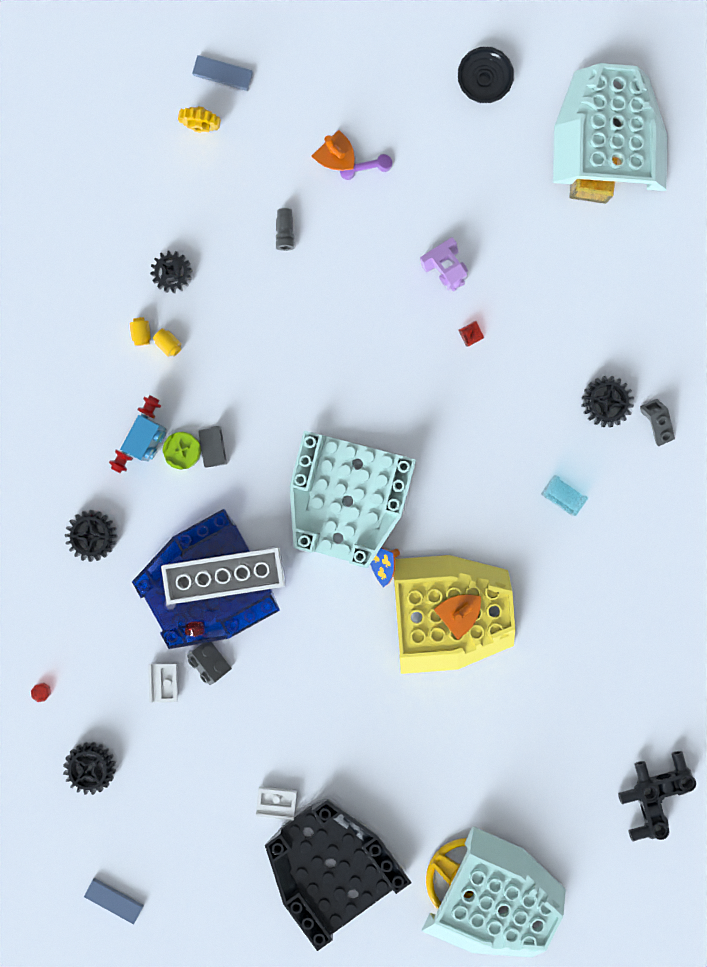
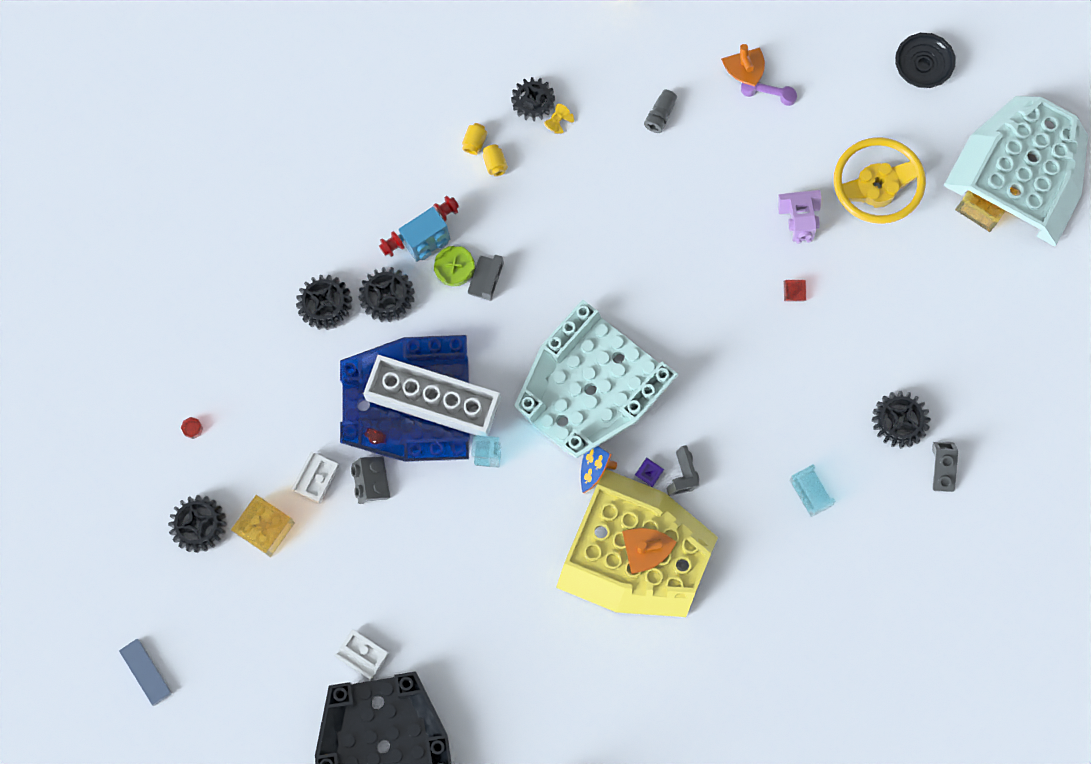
camera: 30 degrees right, 15 degrees down
none -> clear yellow brick [231,495,295,558]
none -> black gear [358,267,415,323]
none -> clear light blue panel [471,435,502,468]
none -> yellow piece [544,104,574,134]
none -> dark purple tile [634,457,665,487]
none -> dark grey bracket [666,445,699,496]
none -> yellow piece [833,137,926,224]

